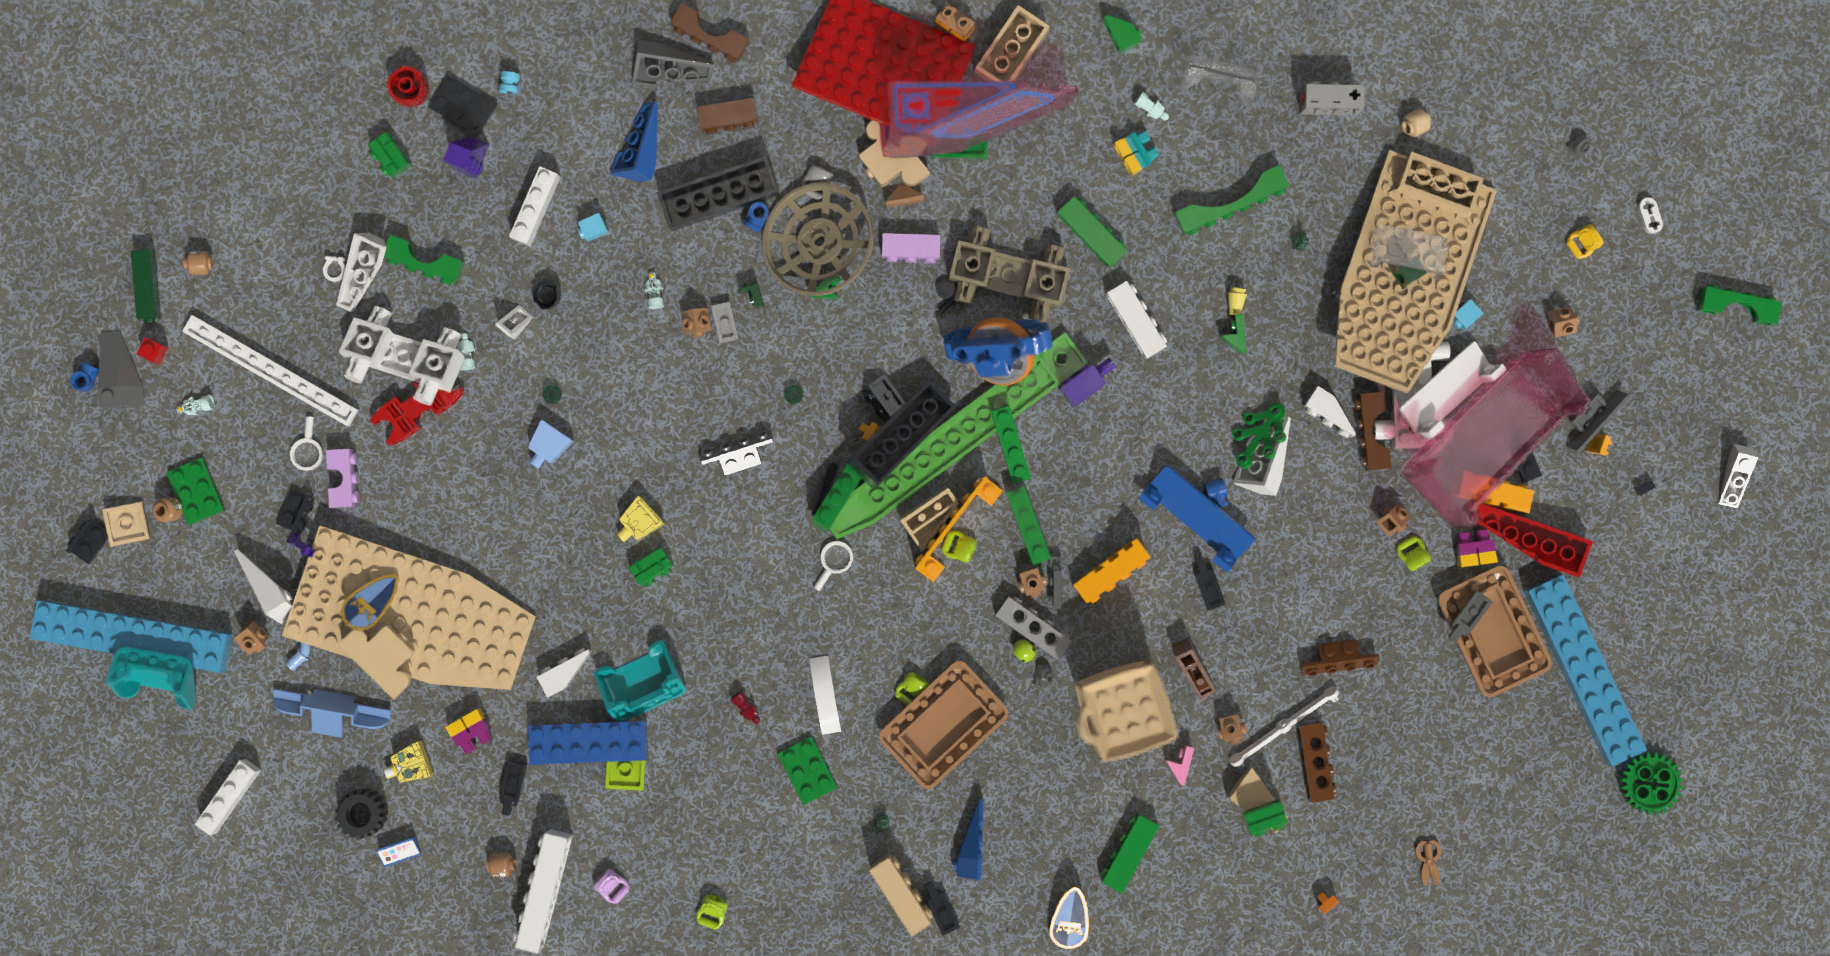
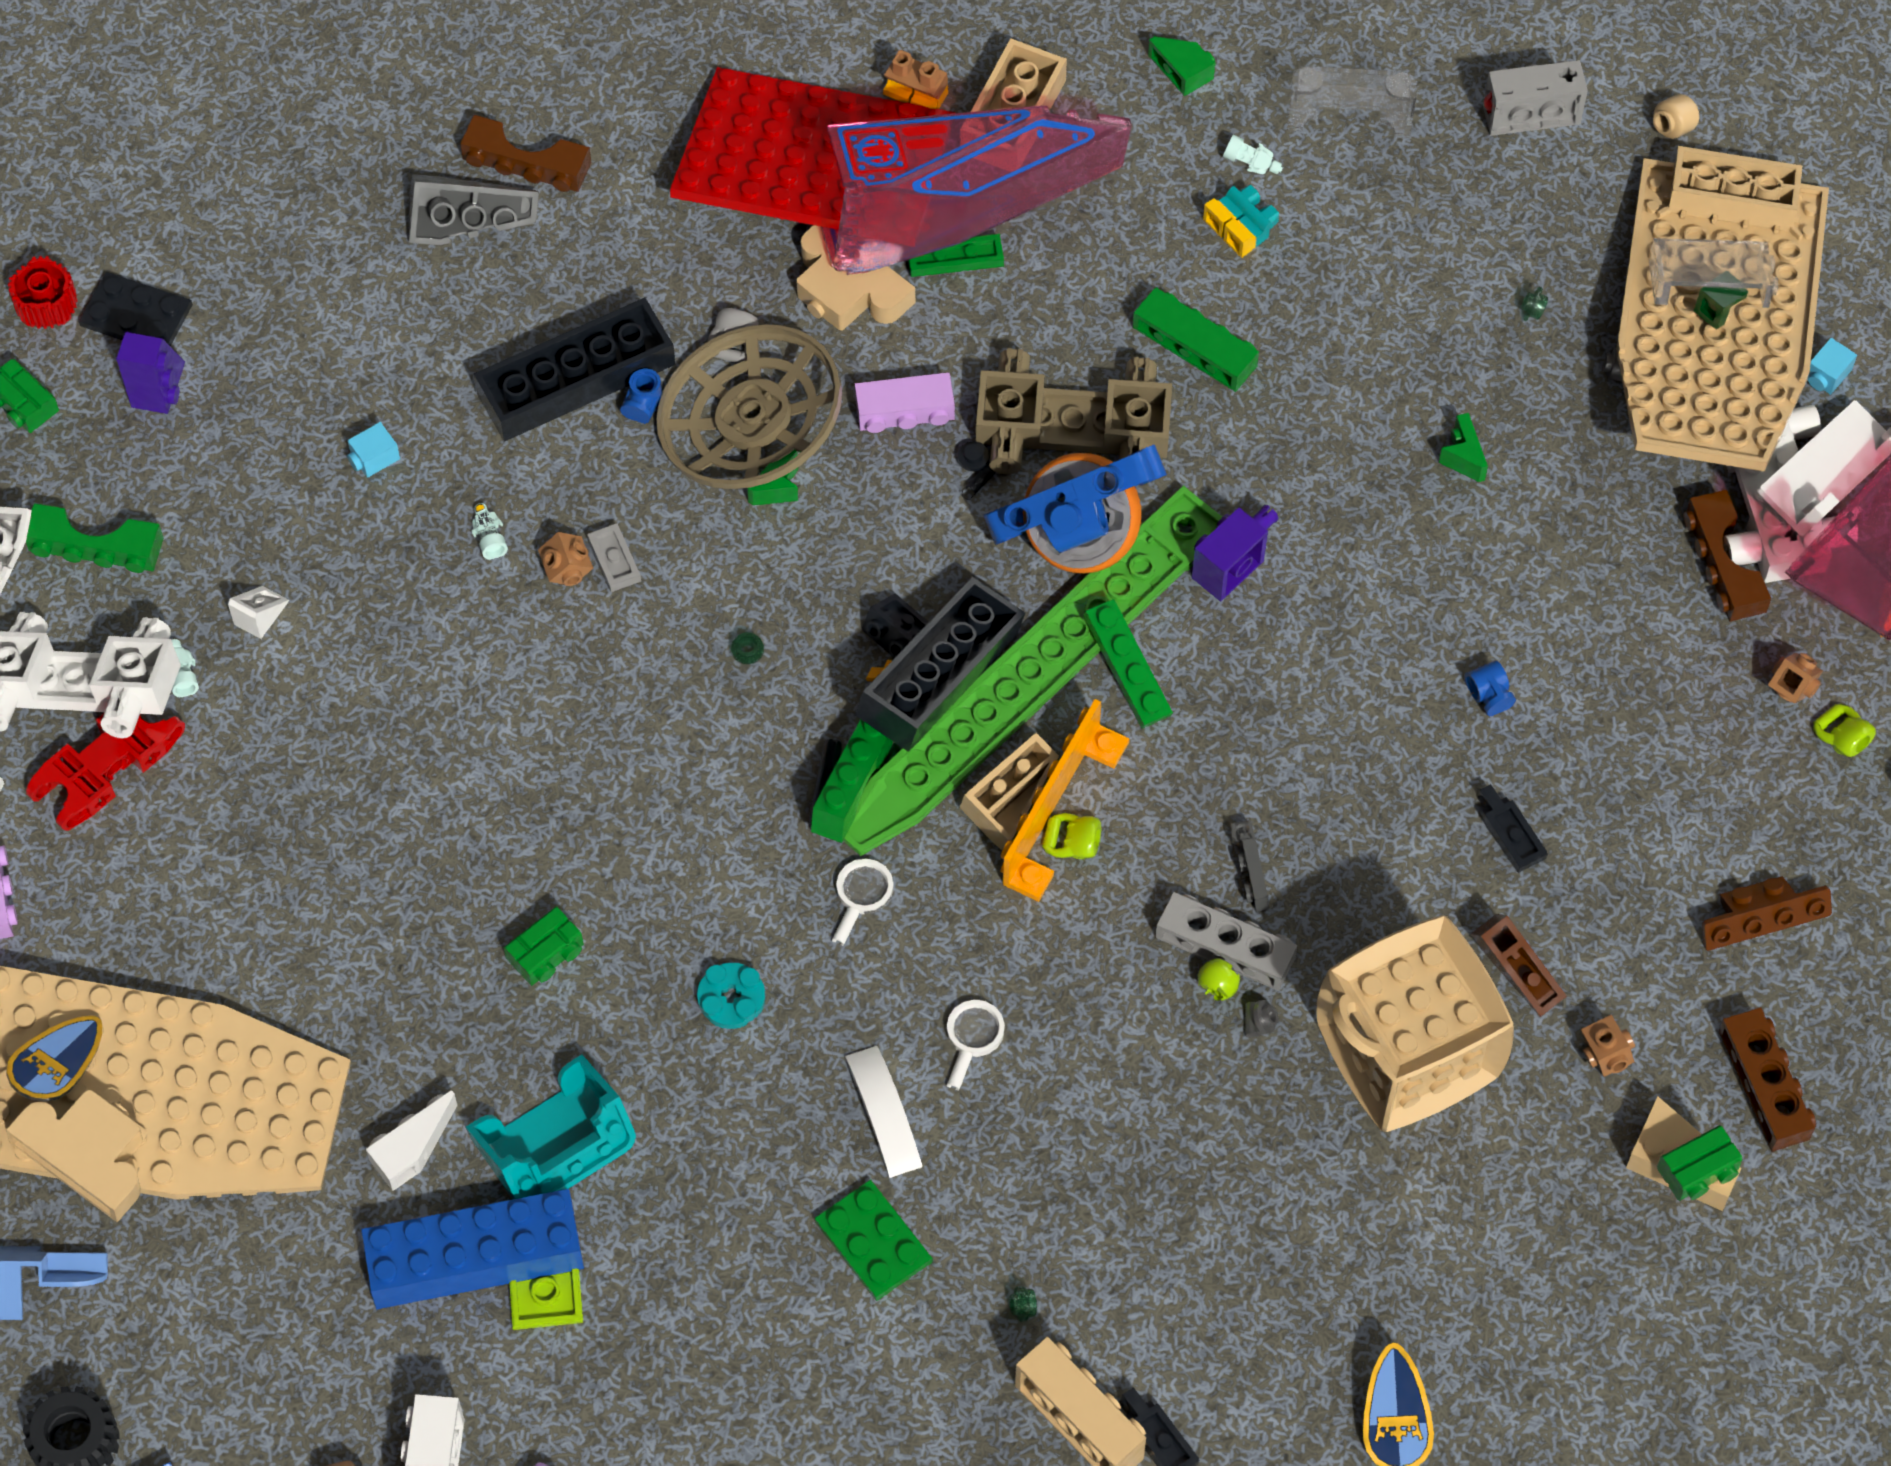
camera: 10 degrees left, 25 degrees down
light yellow torso [384,741,434,782] -> none
magenta hips [445,708,492,754] -> none
medium azure wheel [499,71,520,94] -> none
black hinge [499,760,528,816] -> none
white brick [509,166,560,247] -> none
light blue torso [528,420,574,468] -> none
black hair [532,280,561,310] -> none
clear green plate [542,385,562,404] -> none
blue wedge [610,101,658,182] -> none
light yellow torso [617,496,665,542] -> none
reddish brown brick [697,98,759,135] -> none
bracket [698,430,774,475] -> none
dark red piece [730,690,760,725] -> none
dark green bracket [738,282,765,309] -> none
medium nougat wedge [879,661,1009,789] -> none
medium nougat slope [886,184,924,208] -> none
lime piece [895,672,929,706] -> none
blue wedge [954,798,984,880] -> none
green brick [1006,487,1051,565] -> none
medium nougat brick [1018,568,1047,598] -> none
light orange wedge [1073,539,1150,604] -> none
green brick [1100,813,1160,894] -> none
white brick [1106,281,1167,360] -> none
blue bracket [1138,465,1256,573] -> none
bright pink slope [1165,745,1194,786] -> none
green arch [1174,165,1289,236] -> none
light yellow cone [1228,287,1247,315] -> none
white piece [1229,686,1339,769] -> none
green plant [1232,403,1287,469] -> none
white wedge [1233,417,1291,496] -> none
white slope [1303,386,1356,438] -> none
orange tile [1316,892,1339,915] -> none
none -> teal plate [697,963,766,1029]
none -> piece [947,1000,1005,1091]

